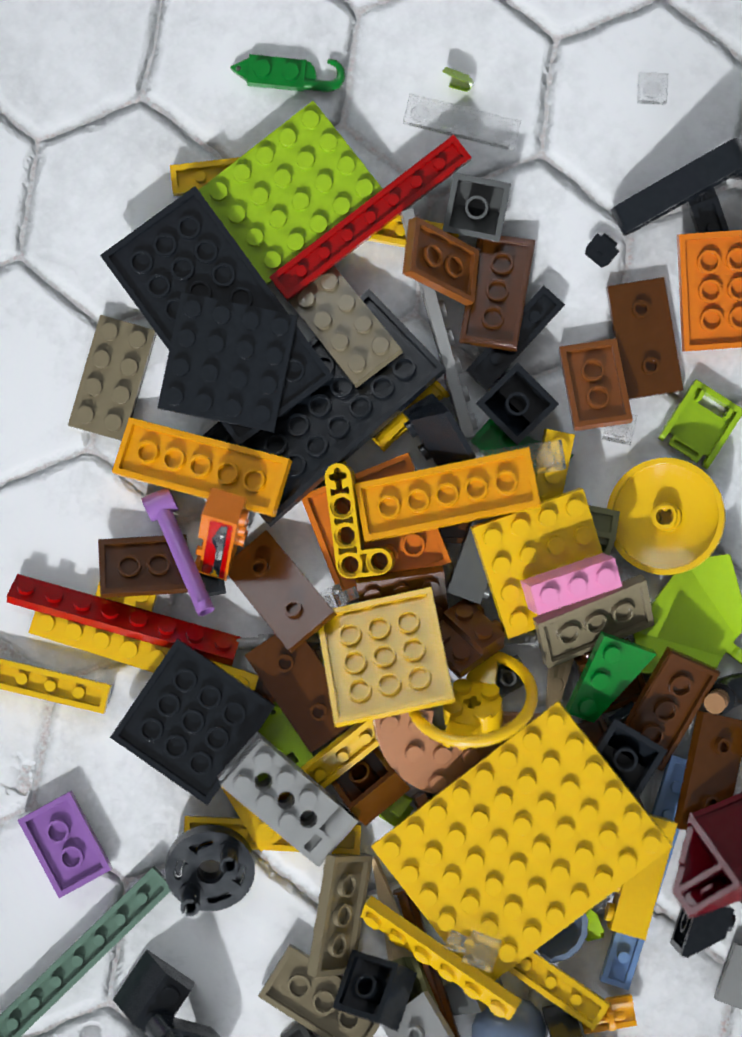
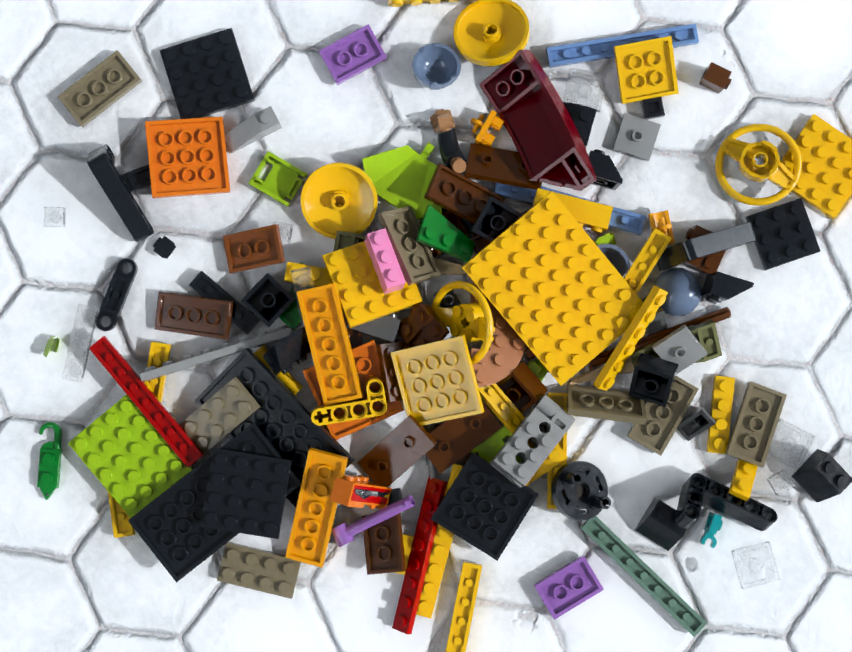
camera: 90 degrees left, 0 degrees up
clear plate [319,584,359,608] -> none
dark orange plate [402,216,480,306] -> none
dark grey slope [443,173,511,242] -> none
clear plate [444,930,502,973] -> none
reddish brown plate [606,277,684,400] -> none
none -> black plate [95,258,138,331]

